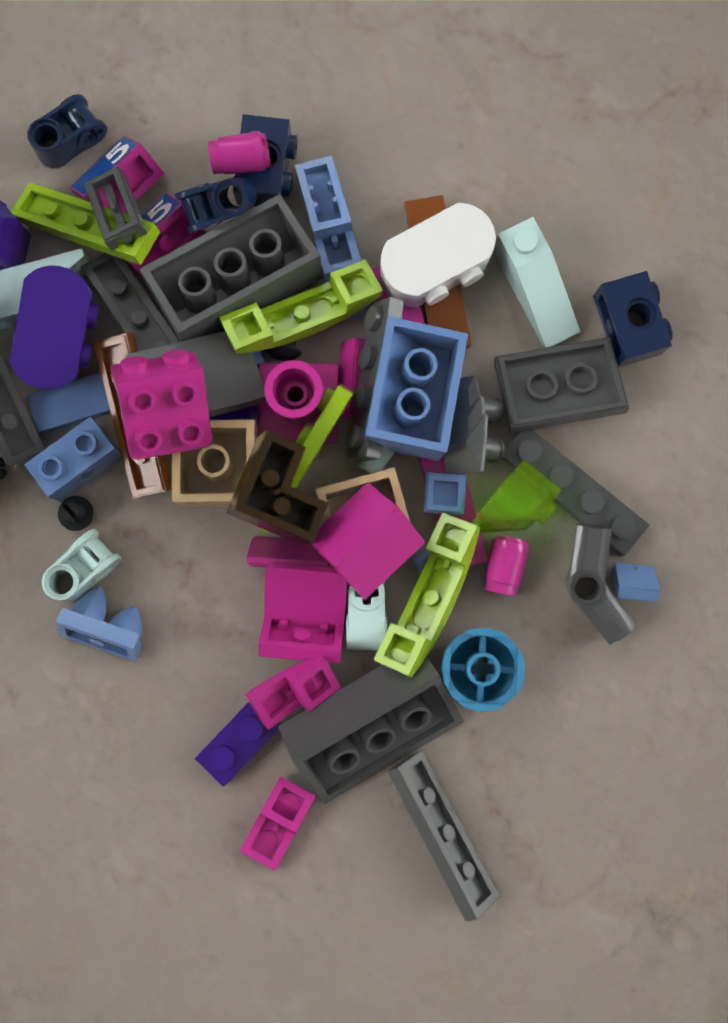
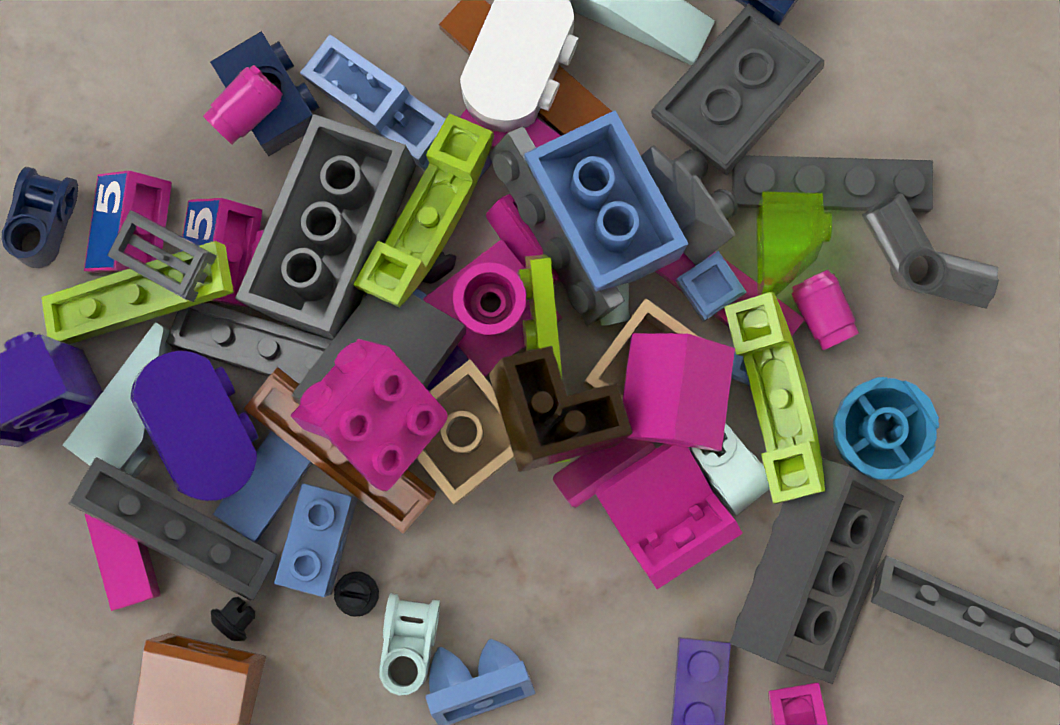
camera: 35 degrees left, 0 degrees up
dark blue piece [175,176,257,233] -> none
dark pink slope [244,655,341,730] -> none
medium blue tile [612,562,661,602] -> none

